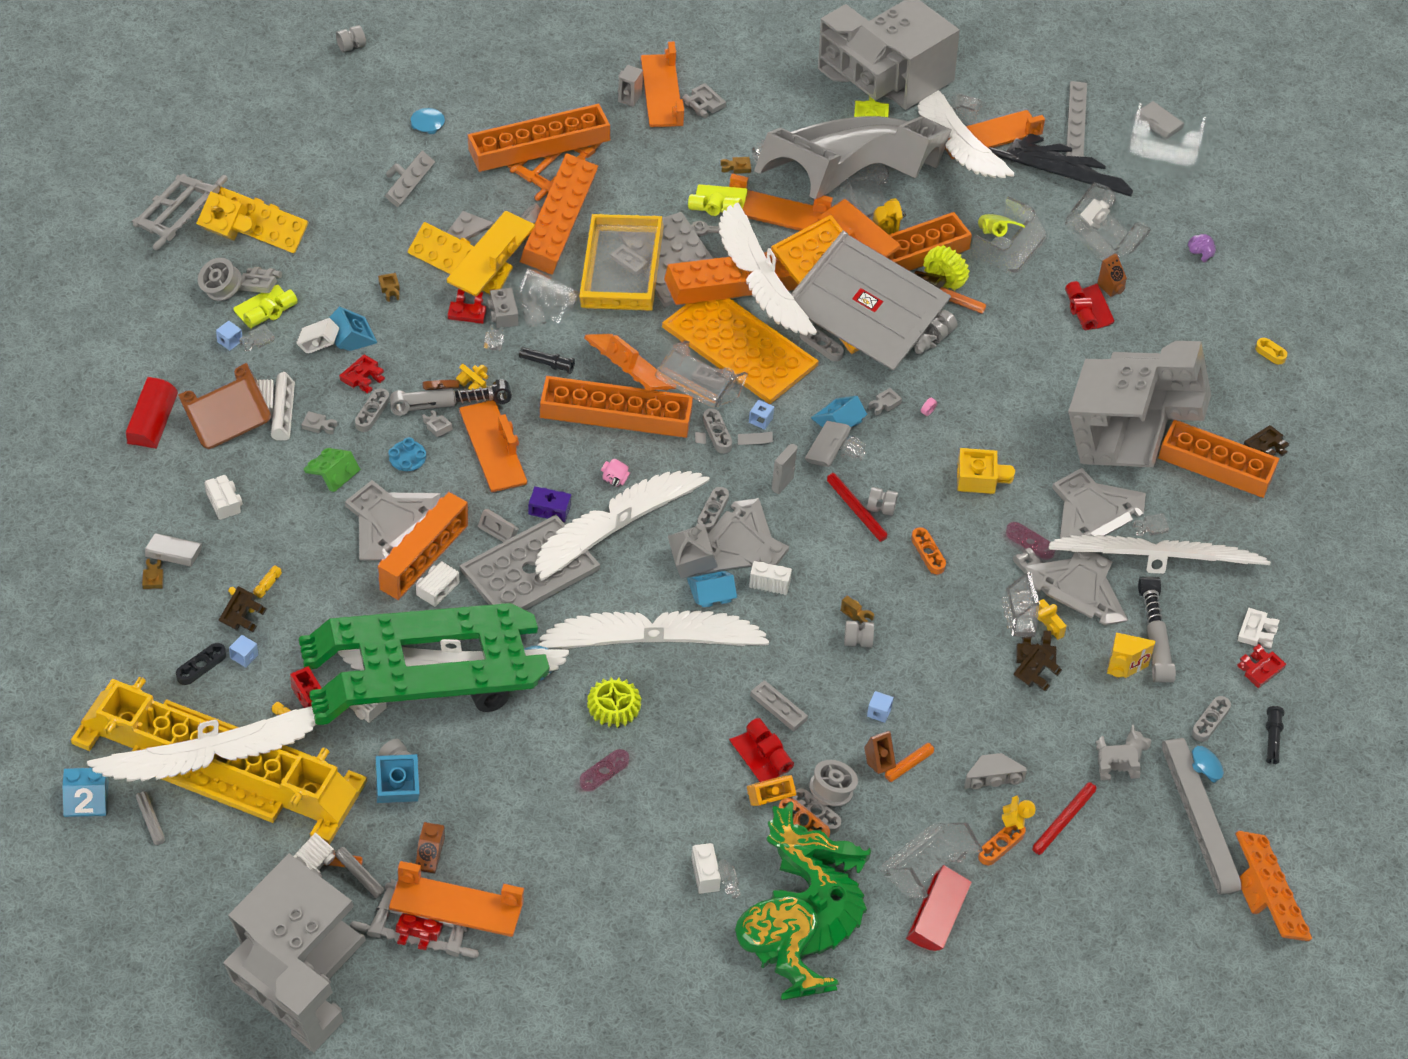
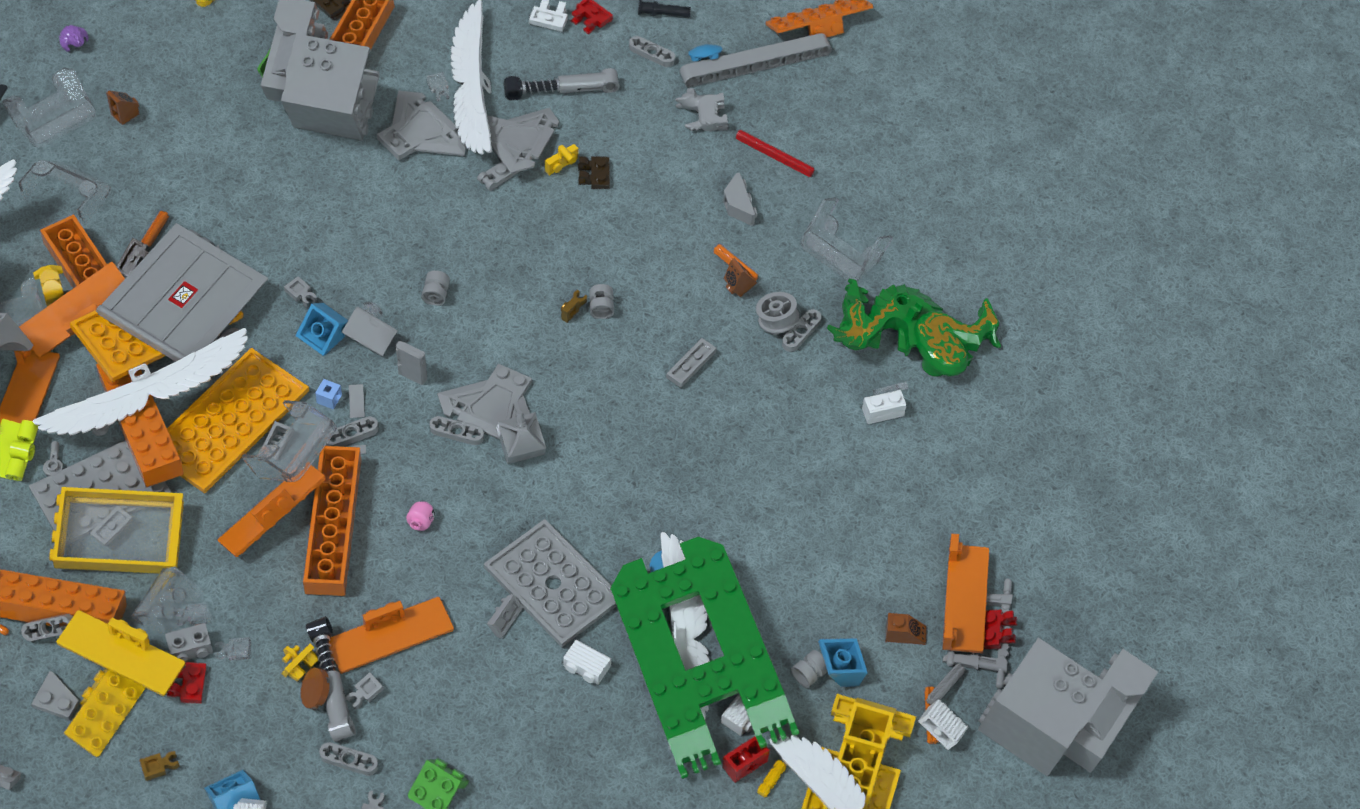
camera: 95 degrees left, 5 degrees up
red plate [339,354,385,394] -> none
light grey plate [345,480,441,561] -> none
orange brick [378,492,468,600] -> none
dark azure dish [388,437,426,471] -> none
black pin [519,347,575,374] -> none
dark purple brick [528,486,571,522] -> none
white piece [535,471,710,581] -> none
white piece [538,611,769,649] -> none
clear pink beam [580,749,629,791] -> none
neon yellow gear [587,677,641,728] -> none
dark azure slope [687,571,737,607] -> none
red panel [729,718,794,782] -> none
light orange brick [747,775,796,806] -> none
white brick [749,561,792,595] -> none
orange beam [779,798,830,838] -> none
red axle [827,473,888,542] -> none
light blue piece [867,691,894,723] -> none
brick [906,865,972,951] -> none
orange beam [911,527,946,574] -> none
bright pink tile [921,397,937,416] -> none
neon yellow gear [923,245,970,291] -> none
yellow brick [957,448,1015,494] -> none
neon yellow panel [978,214,1025,237] -> none
orange beam [978,825,1026,865] -> none
clear slope [1002,572,1039,637] -> none
yellow hips [1002,795,1036,830] -> none
clear pink beam [1006,522,1055,560] -> none
dark brown plate [1013,643,1062,692] -> none
red panel [1065,281,1115,331] -> none
white brick [1080,199,1110,229] -> none
yellow slope [1107,633,1155,678] -> none

